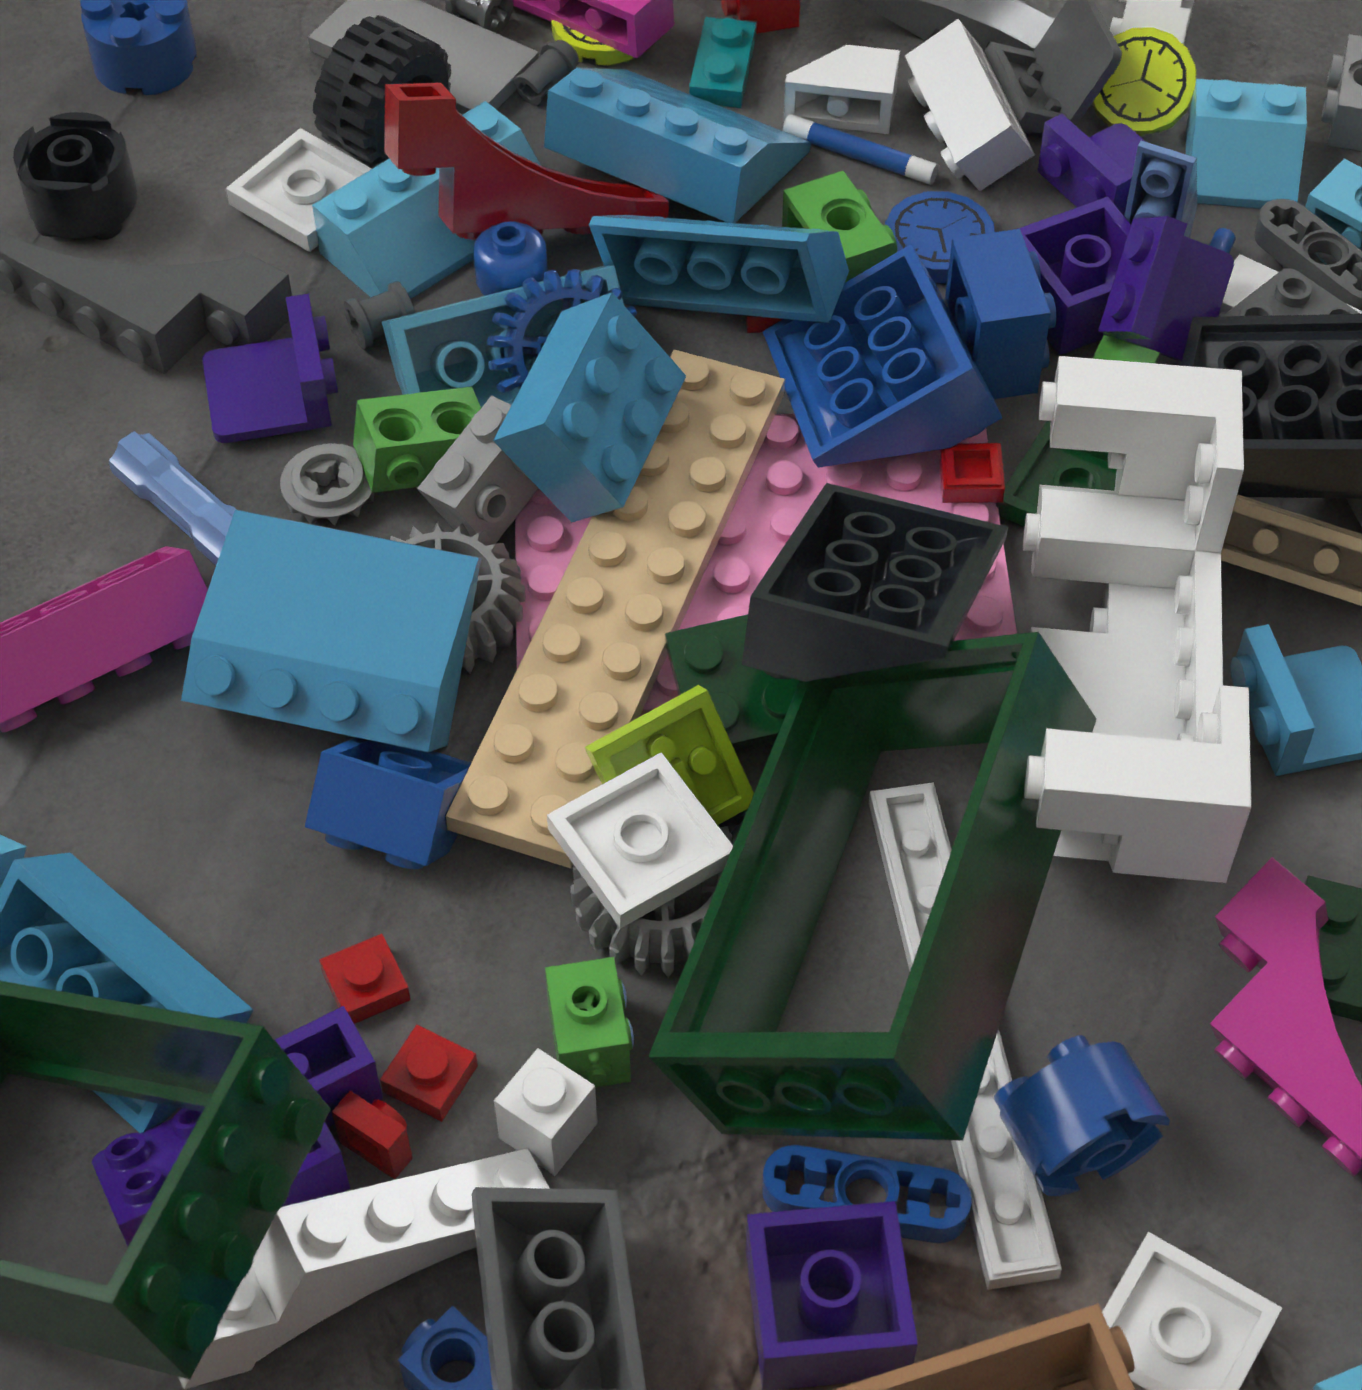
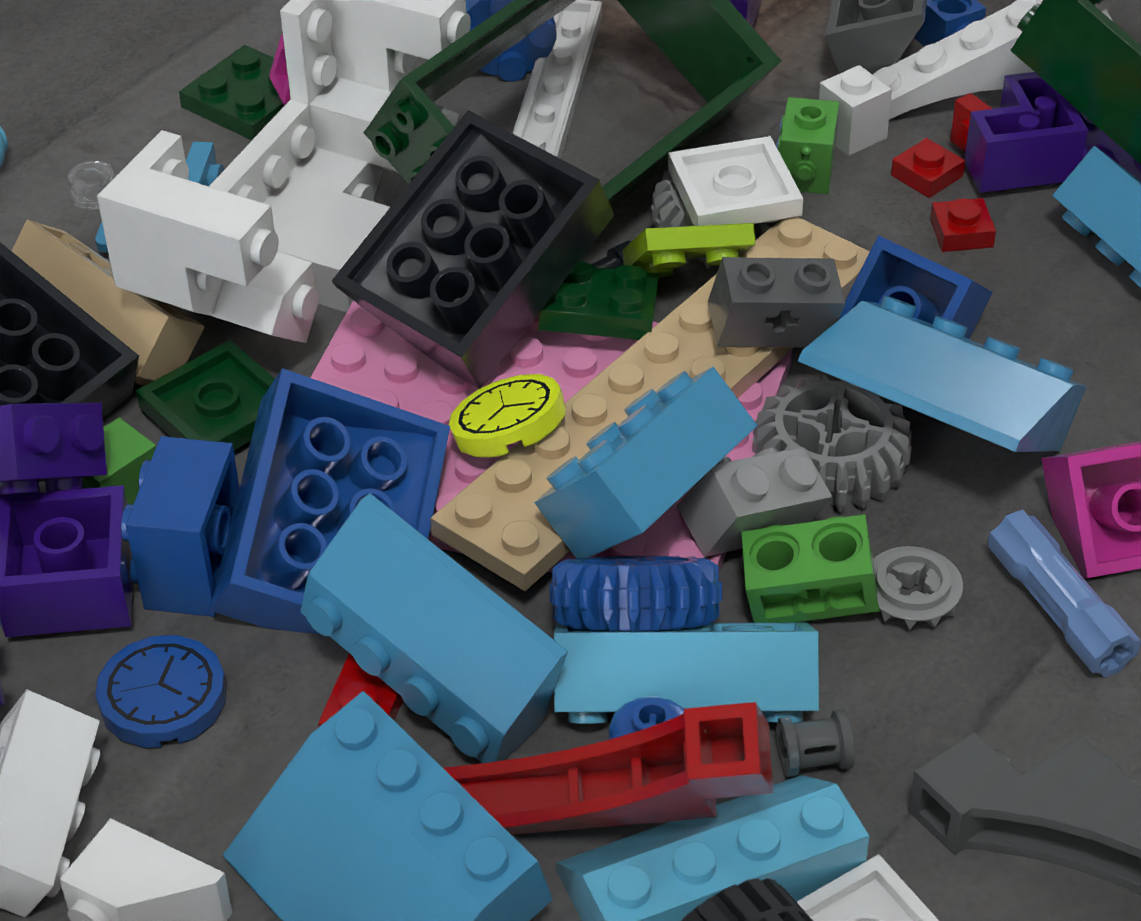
camera: 160 degrees left, 10 degrees down
dark purple bracket [202,294,338,443] -> none
blue beam [762,1145,972,1243] -> none
bright green brick [782,170,897,282] -> none
blue bar [783,114,939,185] -> none
none -> neon yellow tile [449,374,566,458]
none -> dark grey brick [708,257,845,347]

